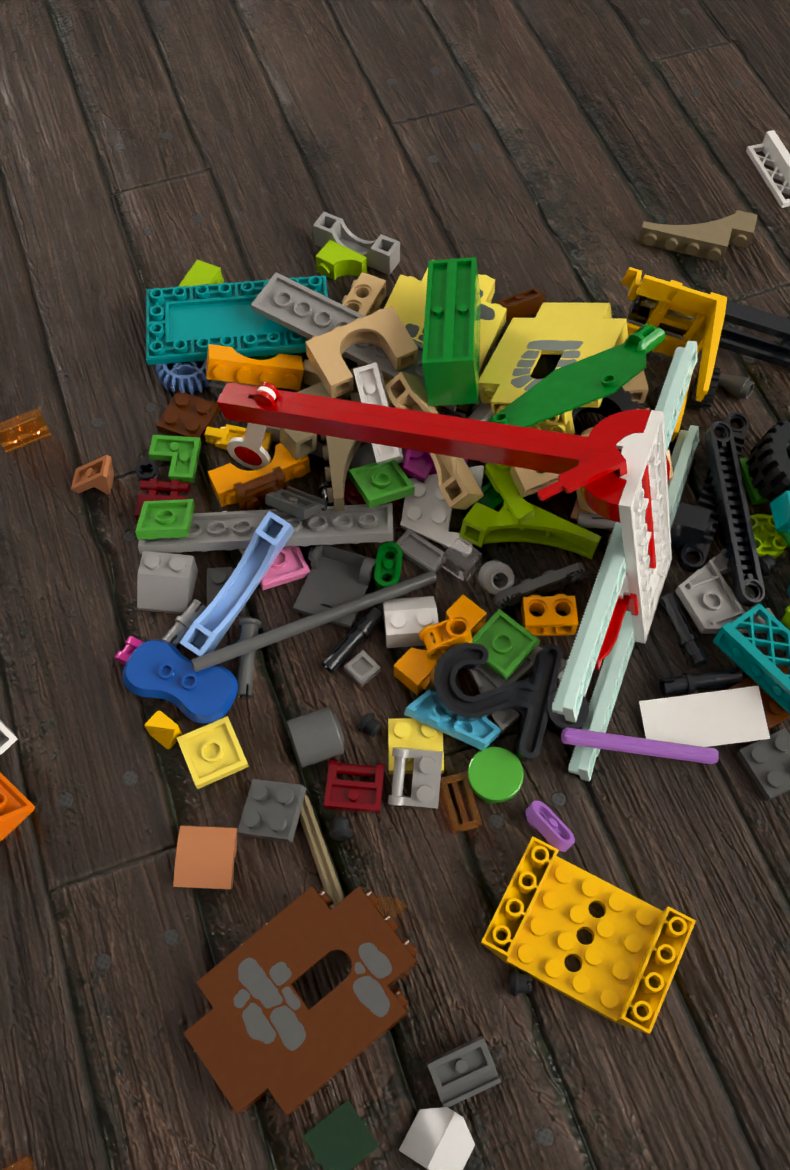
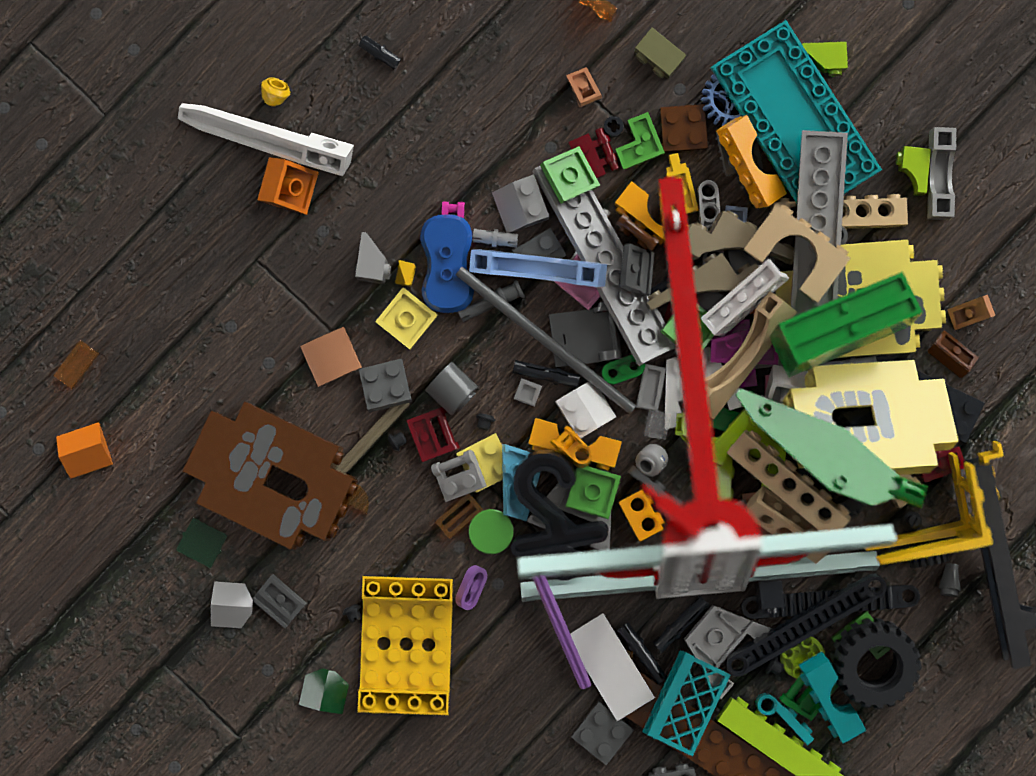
camera: 60 degrees right, 25 degrees up
none -> dark green slope [299,668,349,714]
none -> light grey slope [355,232,391,284]
none -> olive brick [634,28,686,79]
none -> nougat slope [947,295,995,330]

